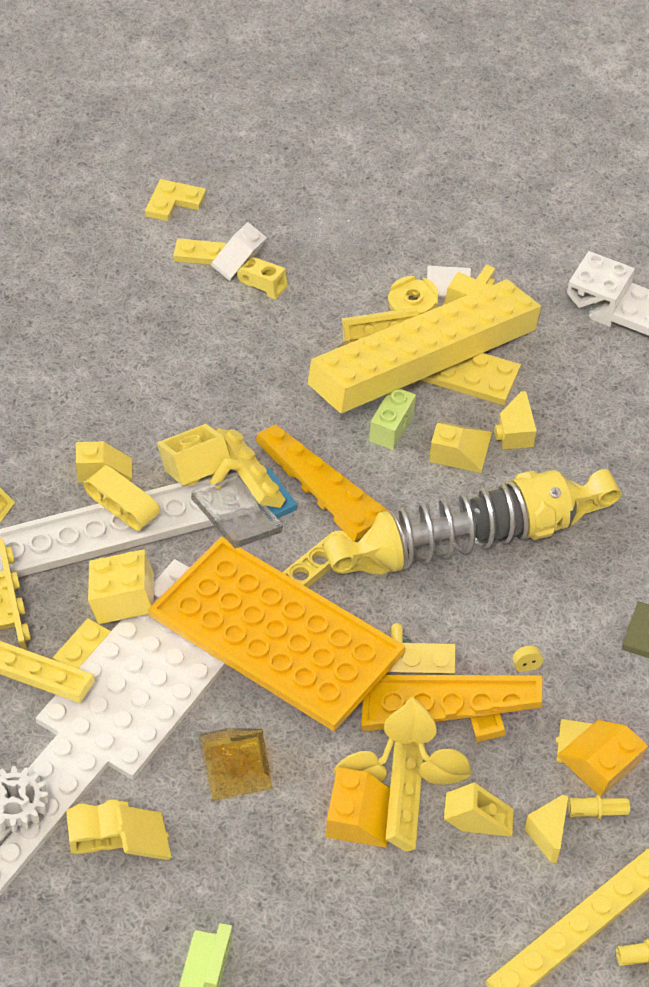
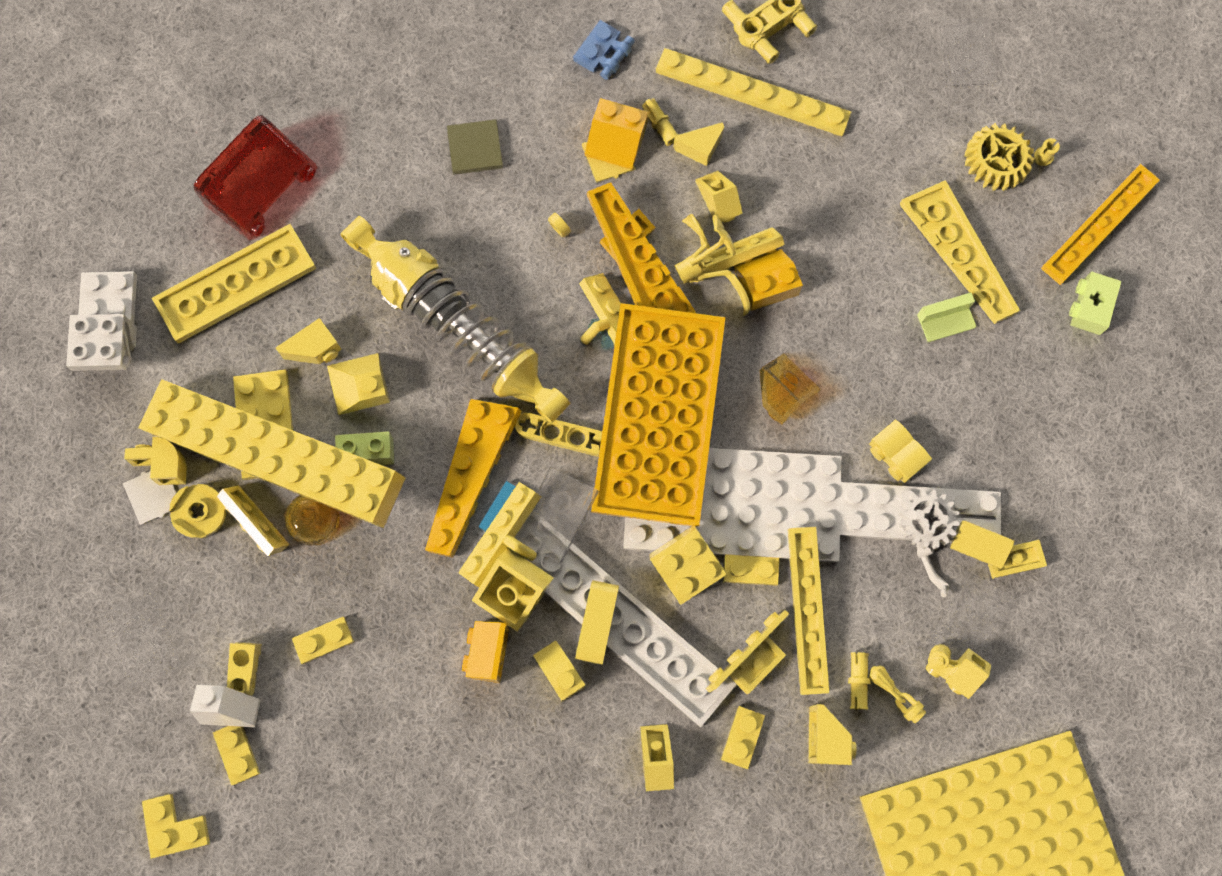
camera: 120 degrees left, 25 degrees up
light yellow piece [115,805,172,860] -> none
none -> light yellow plate [152,224,317,344]
none -> light yellow plate [292,616,354,664]
none -> yellow slope [462,621,509,683]

